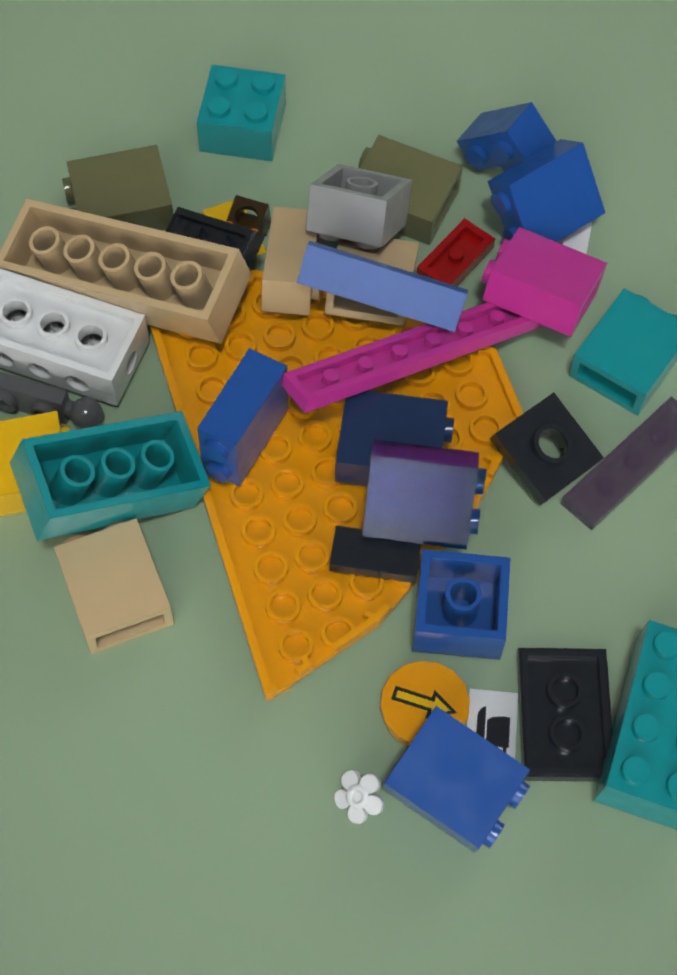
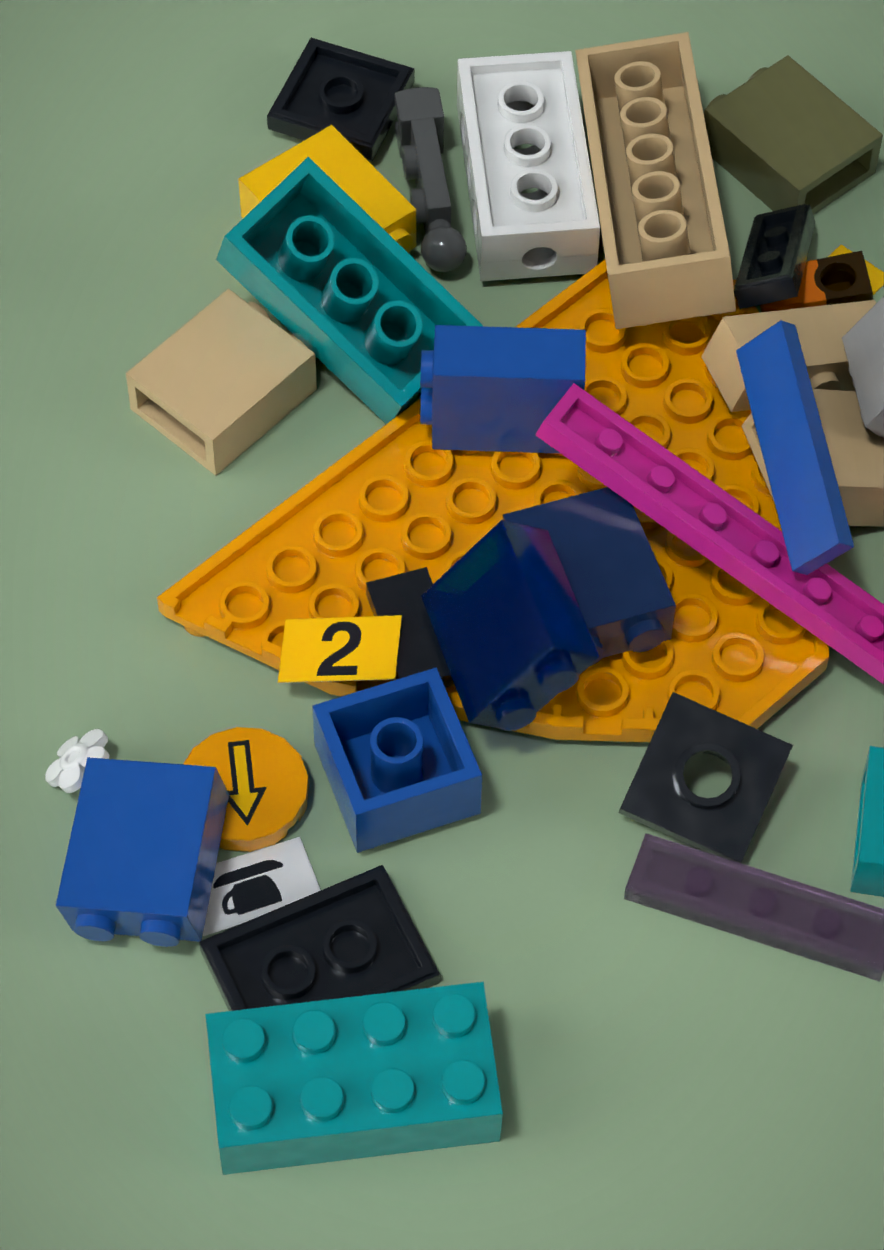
camera: 65 degrees right, 5 degrees down
none -> yellow sticker [277,615,402,683]

